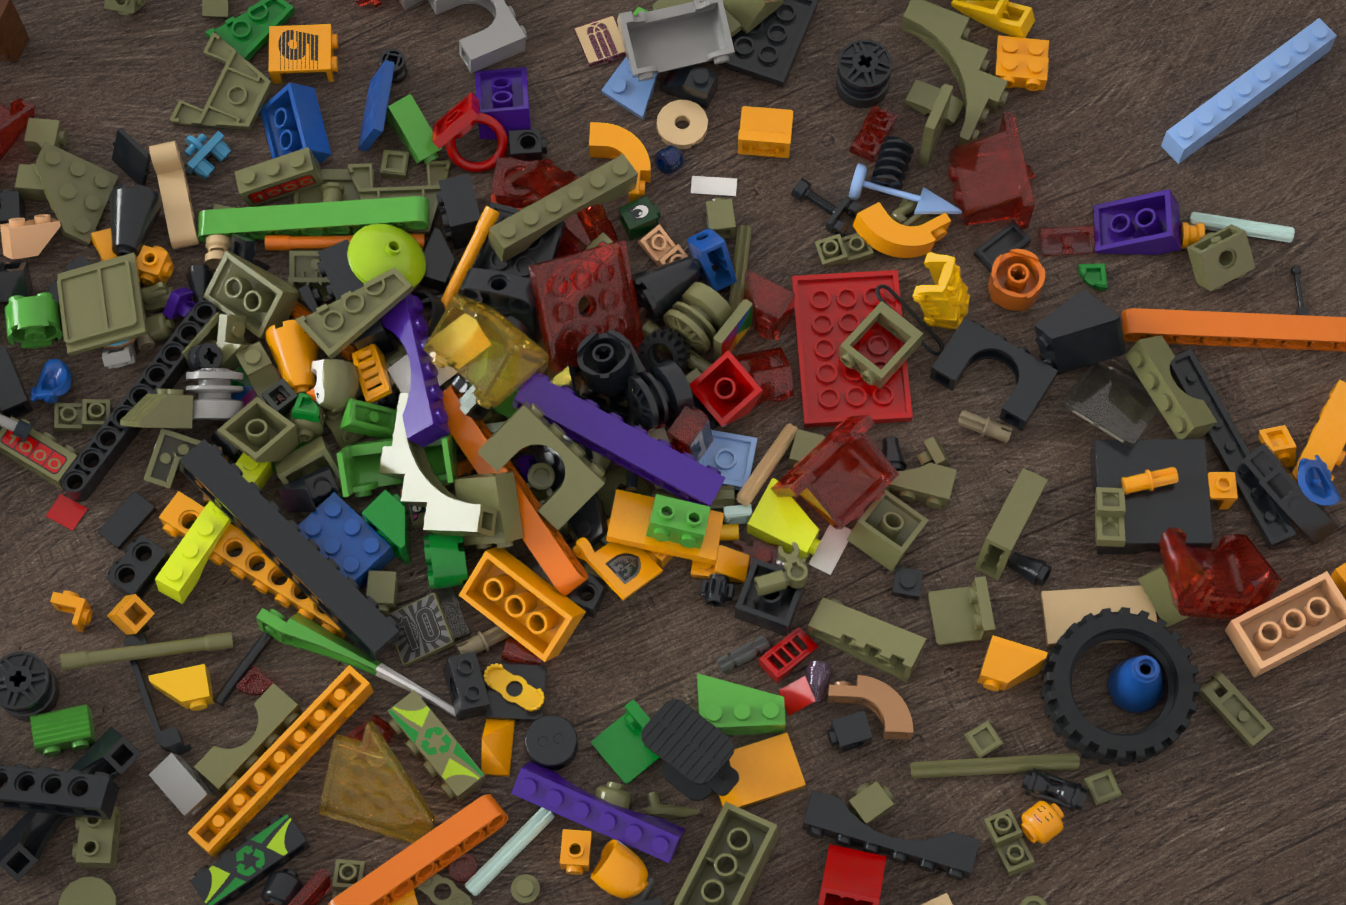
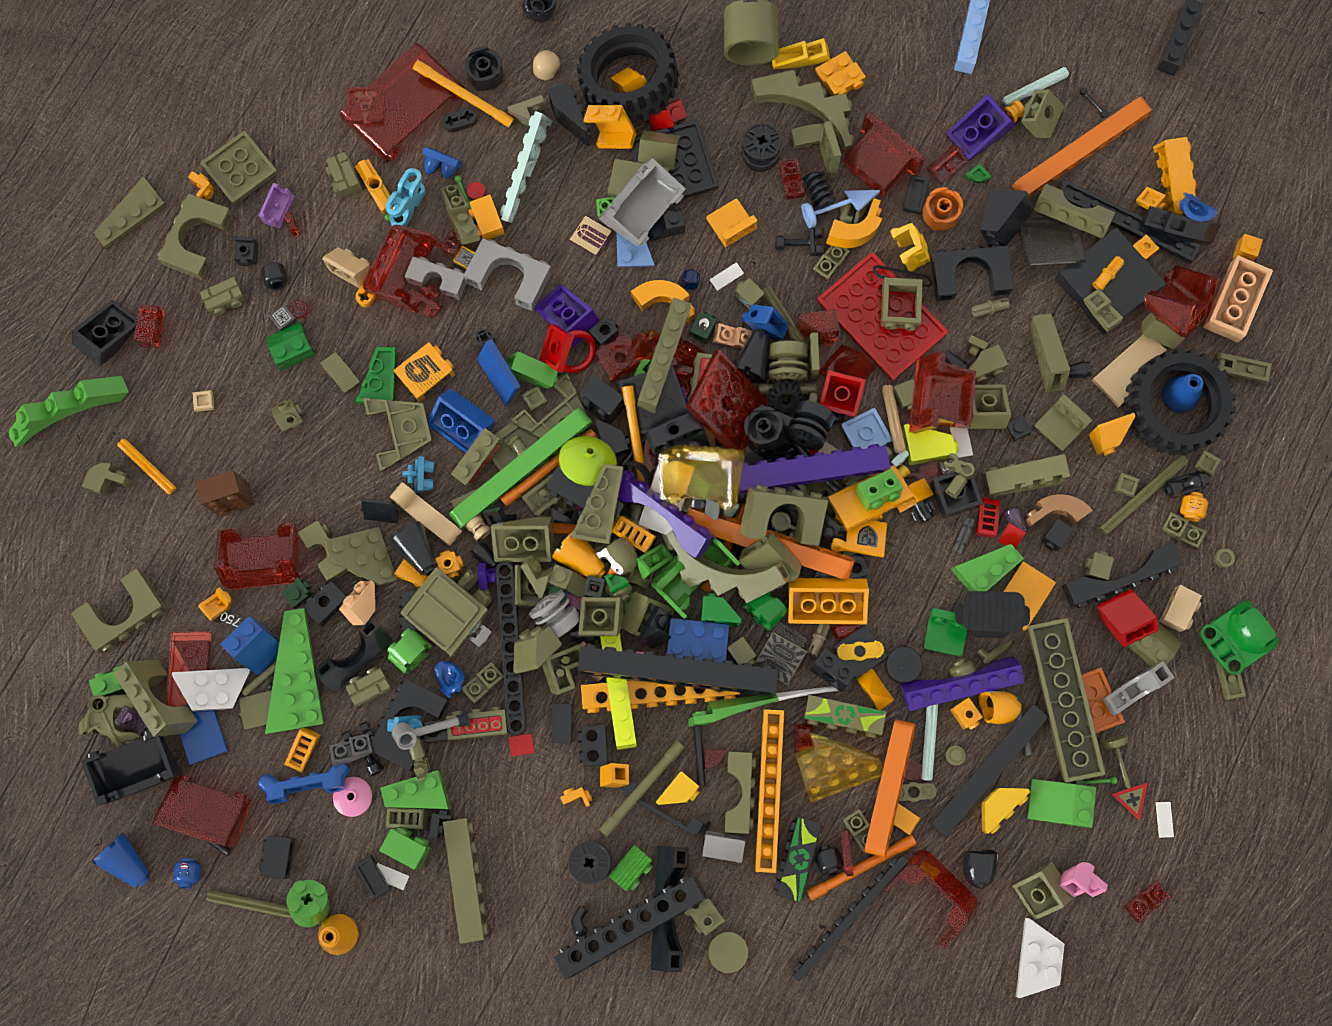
camera: 35 degrees left, 10 degrees up
black wheel [187,343,222,371] -> none
tan tile [657,100,708,149] -> none
clear red brick [667,406,713,462] -> none

